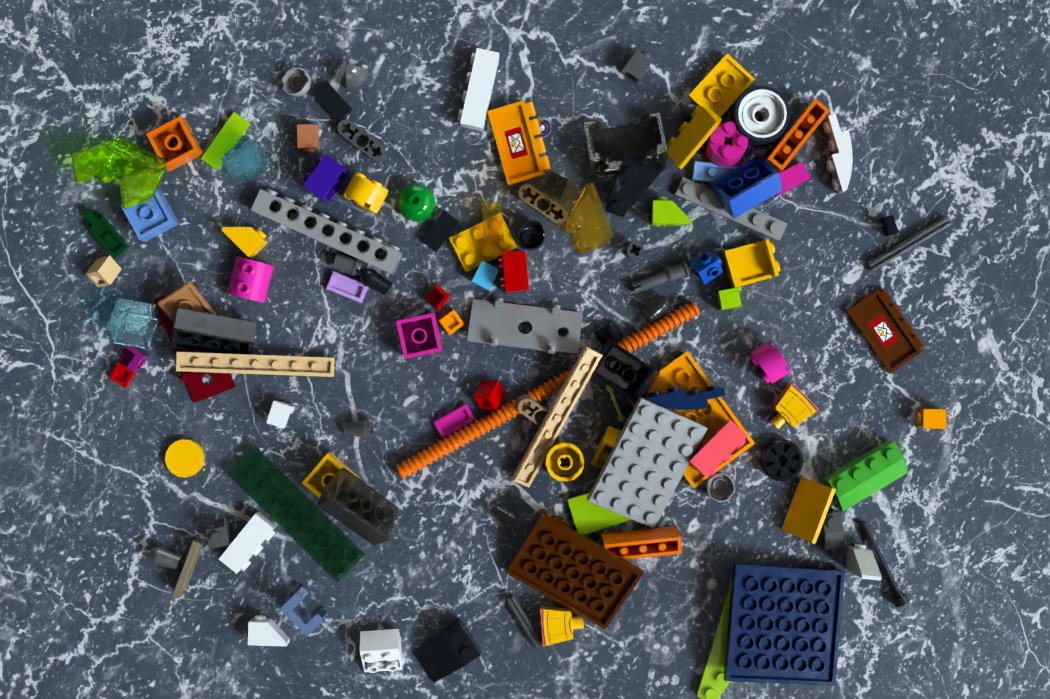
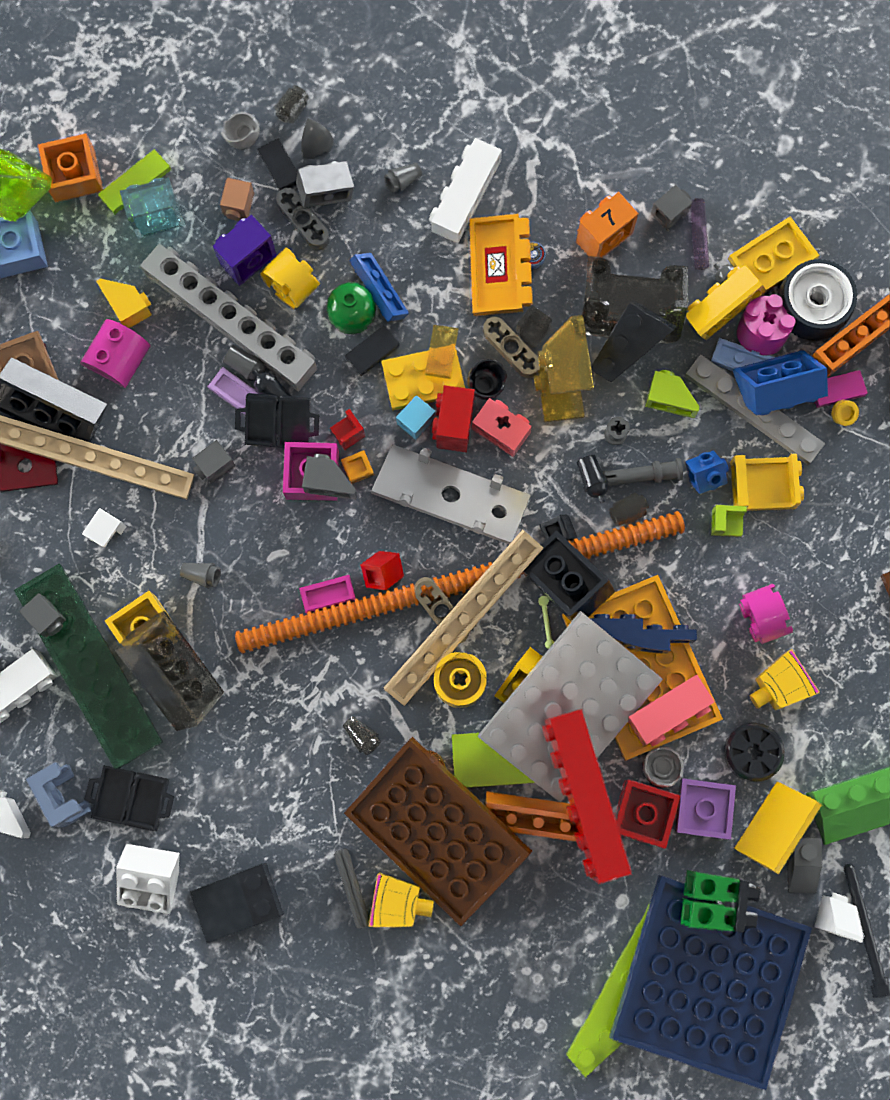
camera: 15 degrees right, 10 degrees down
none -> dark grey brick [19,593,67,637]
none -> black piece [84,765,174,831]
none -> dark grey brick [192,440,236,484]
none -> black piece [235,393,320,448]
none -> clear smoke brick [274,85,309,123]
none -> brick [296,161,354,208]
none -> dark grey slope [302,454,357,500]
none -> blue plate [349,253,409,322]
none -> dark grey cone [384,162,422,193]
none -> coral brick [472,398,532,457]
none -> red brick [542,709,632,884]
none -> orange brick [576,192,639,263]
none -> black piece [576,455,609,503]
none -> red brick [614,779,680,849]
none -> medium lavender plate [676,779,736,840]
none -> green hips [681,870,761,932]
none -> clear purple axle [690,198,709,270]
none -> yellow tile [831,400,859,426]

